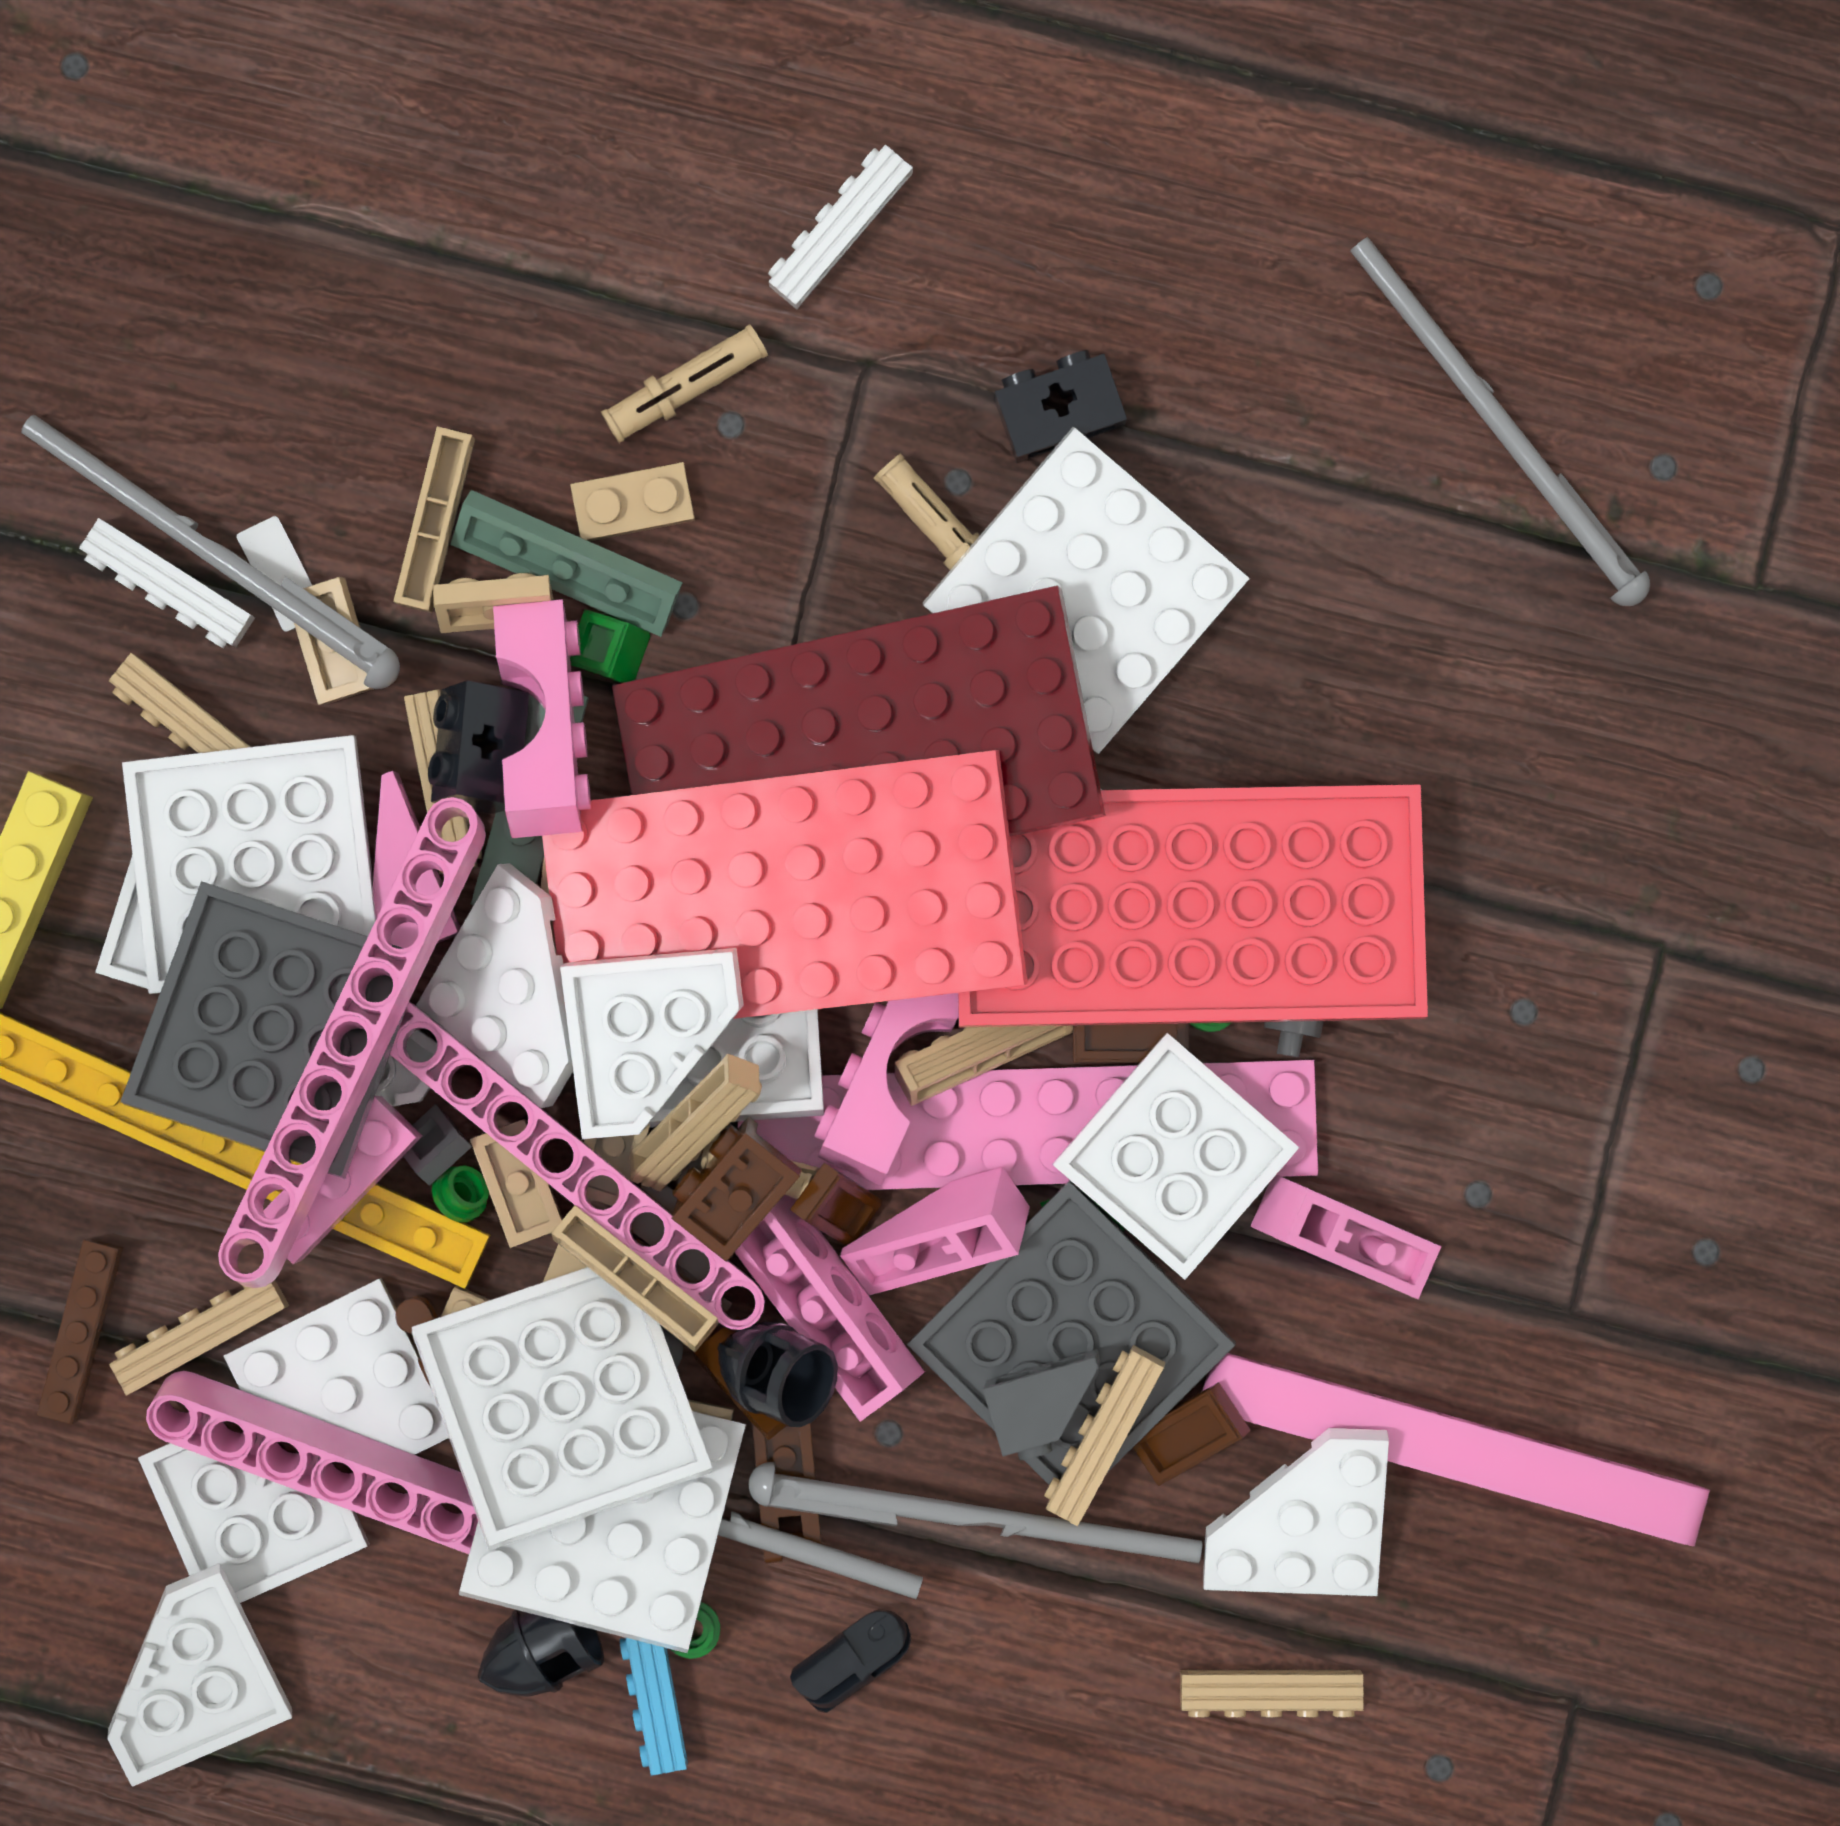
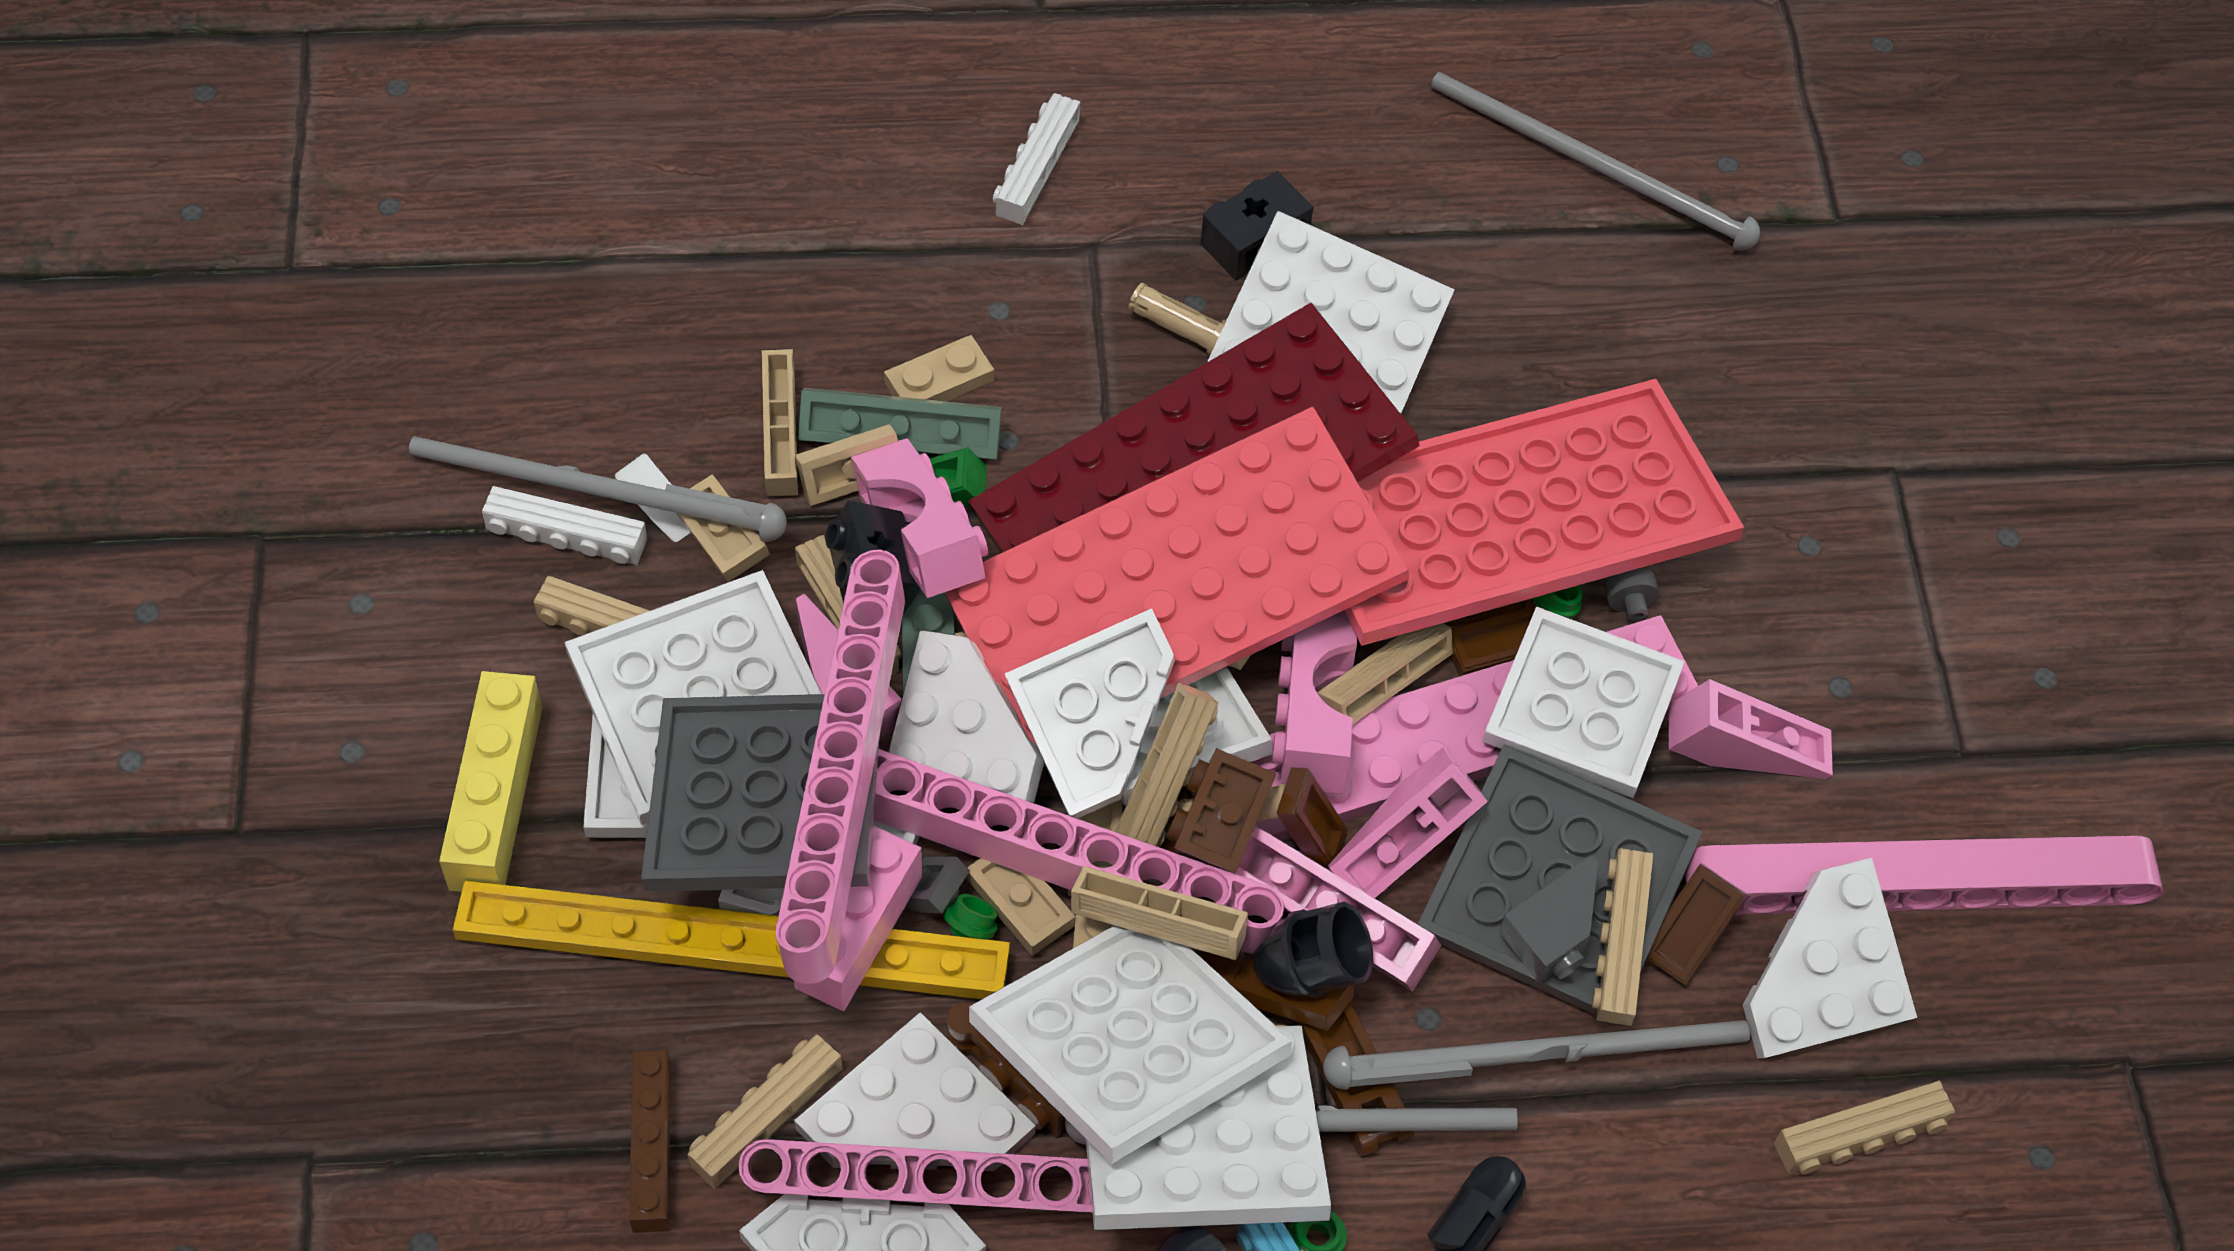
camera: 20 degrees left, 30 degrees down
tan pin [601,324,768,443] -> none

